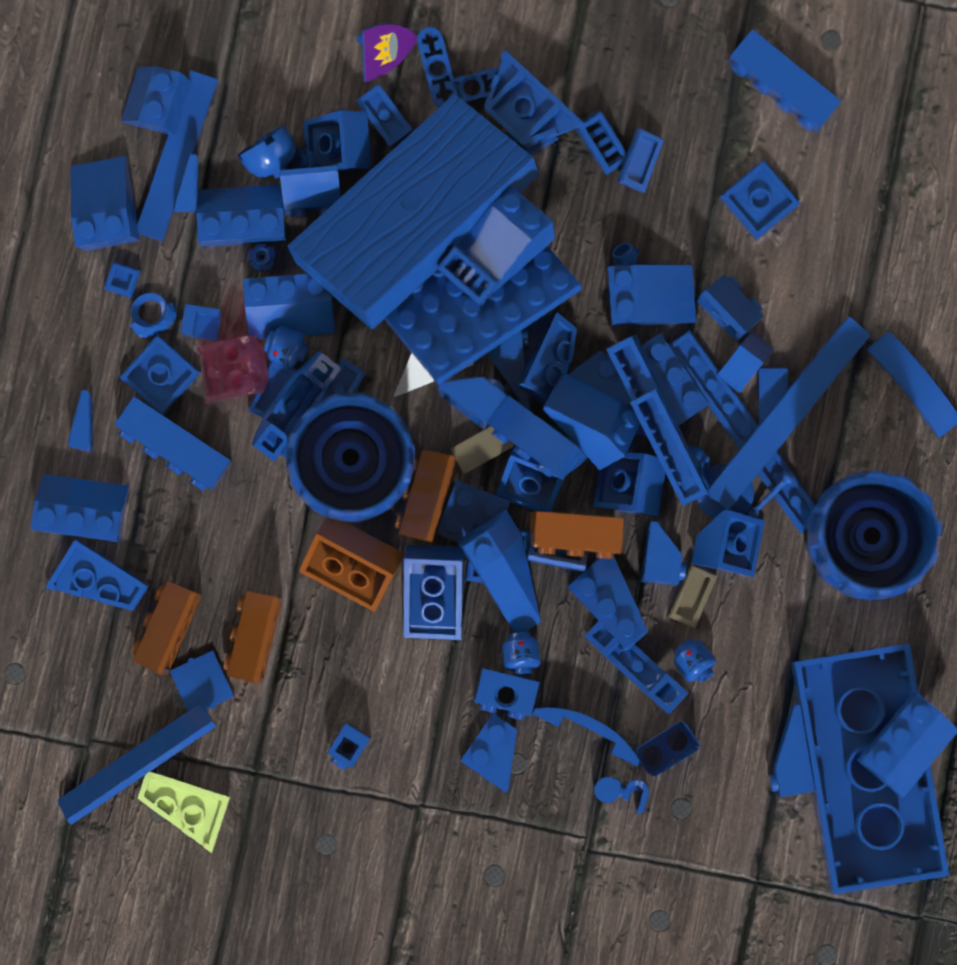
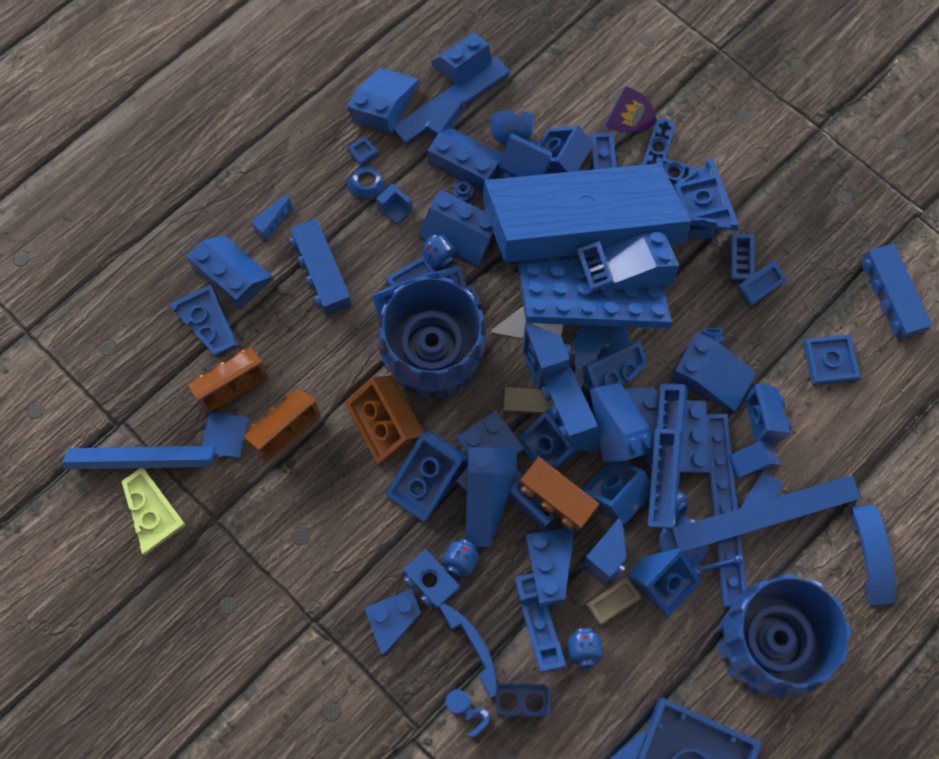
camera: 35 degrees right, 15 degrees down
blue tile [119,334,201,416] -> none
clear pink slope [197,336,269,403] -> none
blue brick [327,723,371,770] -> none
dark orange slope [395,450,456,544] -> none

